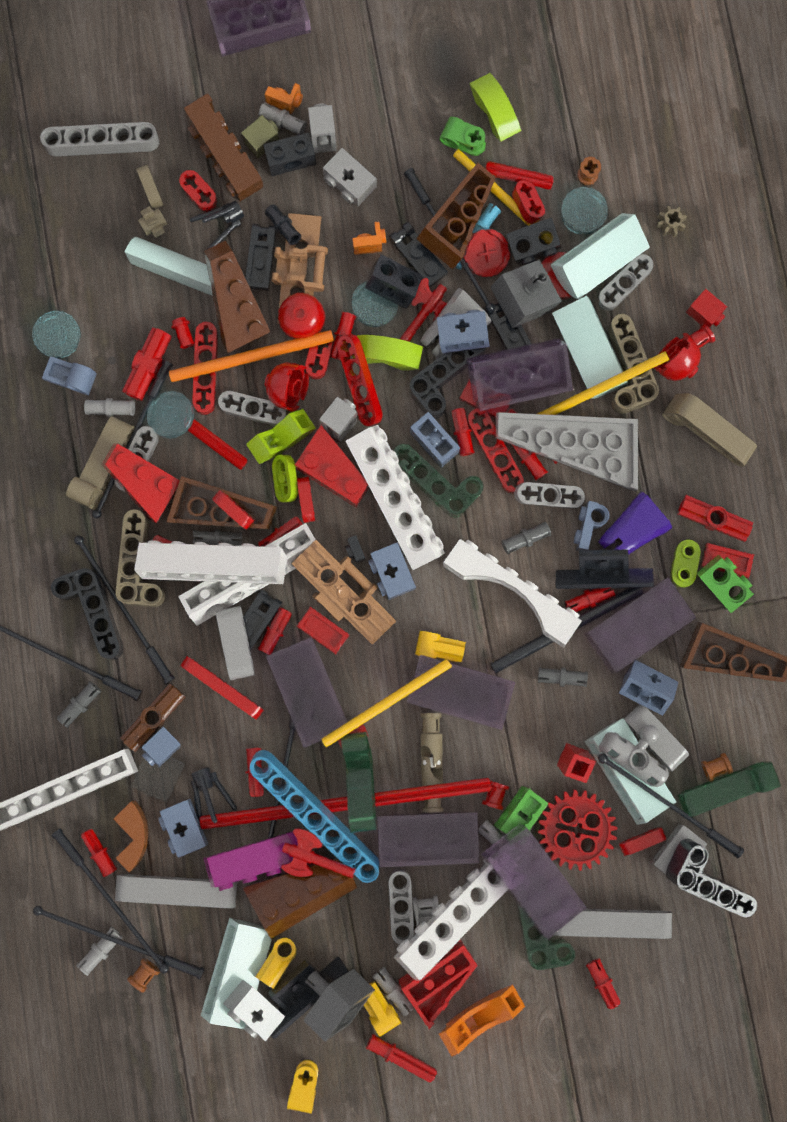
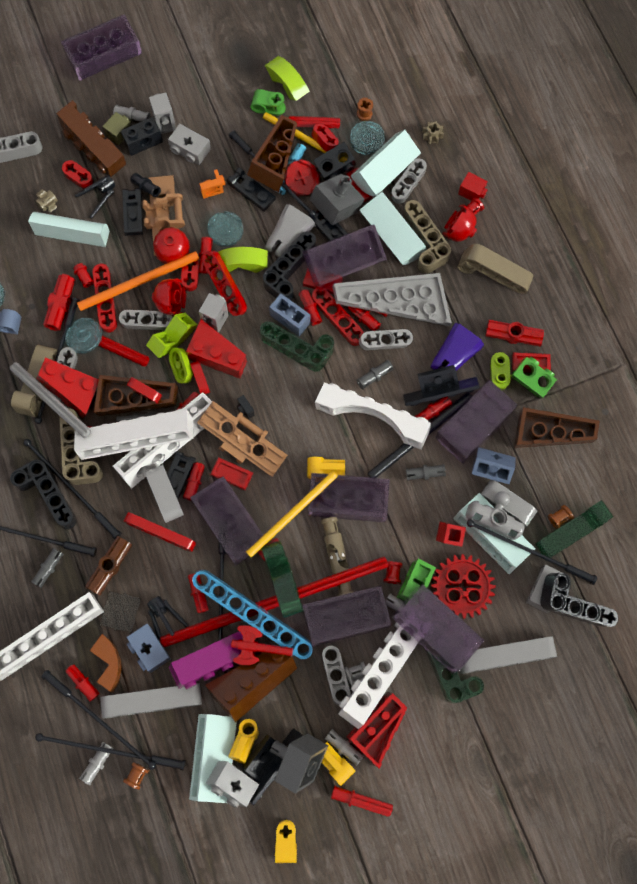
camera: 10 degrees left, 10 degrees down
light grey pin [84,398,135,417] -> none
dark tan beam [136,164,164,210] -> none
sand blue brick [142,727,181,767] -> none
reddish brown wedge [204,240,270,353] -> none
orange bracket [265,83,303,115] -> none
white brick [346,425,445,570] -> none
black brick [364,254,423,309] -> none
sand blue brick [368,542,416,600] -> none
red piece [400,278,448,342] -> none
sand blue brick [437,310,489,353] -> none
orange arch [439,985,525,1057] -> none
yellow piece [537,352,669,415] -> none
sand blue plate [573,501,609,551] -> none
red axle [586,958,620,1009] -> none
red beam [619,827,667,856] -> none
none -> light grey axle [10,362,91,438]

